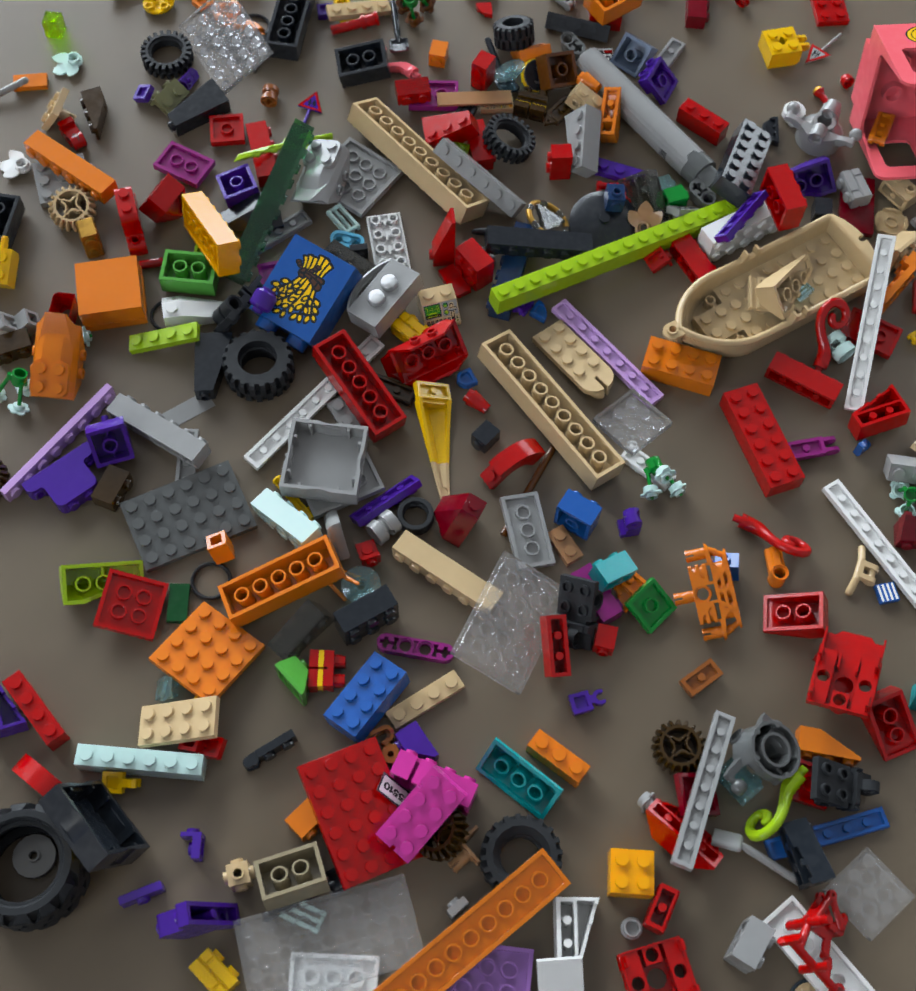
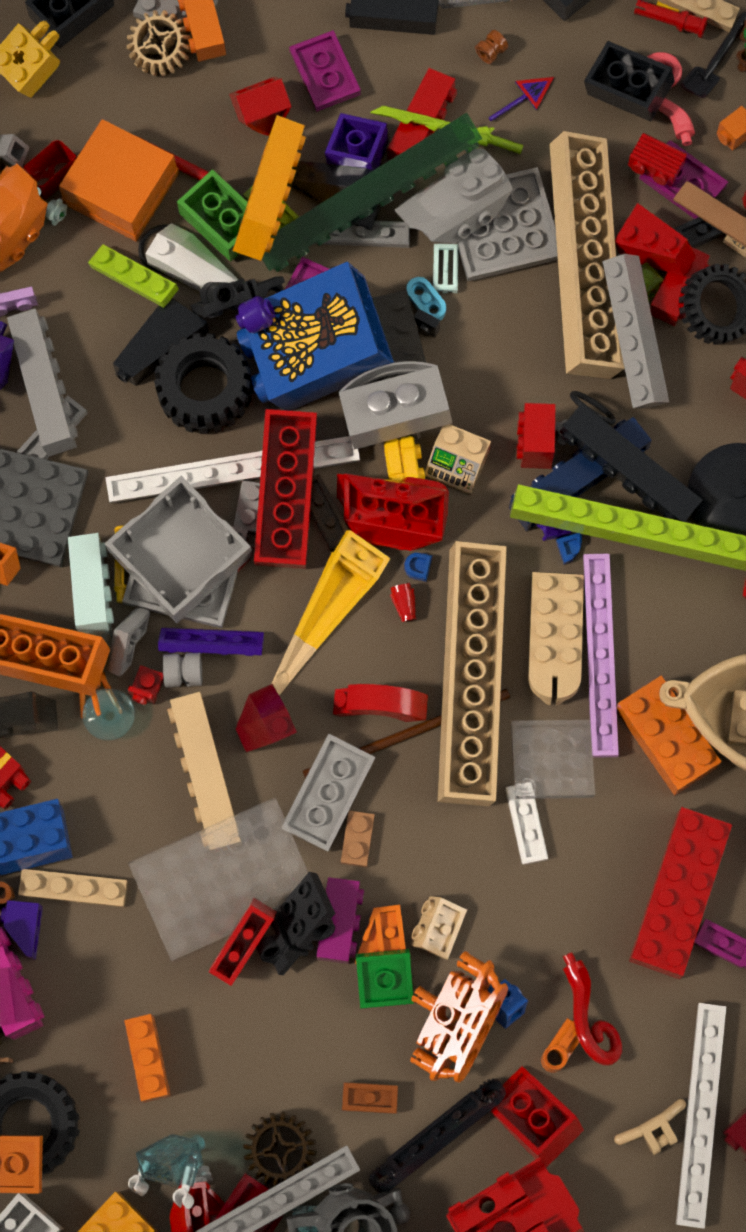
camera: 45 degrees right, 10 degrees up
pearl gold brick [75,217,105,259] -> none
red brick [114,186,149,256] -> none
light grey sticker [162,396,216,425] -> none
red plate [209,113,245,147] -> none
black brick [333,584,399,646] -> none
white tile [366,212,411,269] -> none
magenta beam [377,633,454,664] -> none
black tyre [397,497,434,536] -> none
red wedge [428,208,456,267] -> none
red tile [438,264,471,299] -> none
black brick [471,419,500,454] -> none
teal slope [475,737,564,820] -> none
clear smoke piece [526,200,570,232] -> none
blue brick [553,489,602,541] -> none
dark purple plate [567,689,606,716] -> none
teal brick [588,550,638,592] -> none
red brick [592,623,618,657] -> none
dark purple leg [616,507,643,538] -> none
light aqua plant [640,456,687,500] -> none
blue tile [873,581,900,605] -> none
none -> clear light blue torso [128,1134,205,1209]
none -> black plate [369,1078,506,1193]
none -> tan bracket [411,896,467,960]

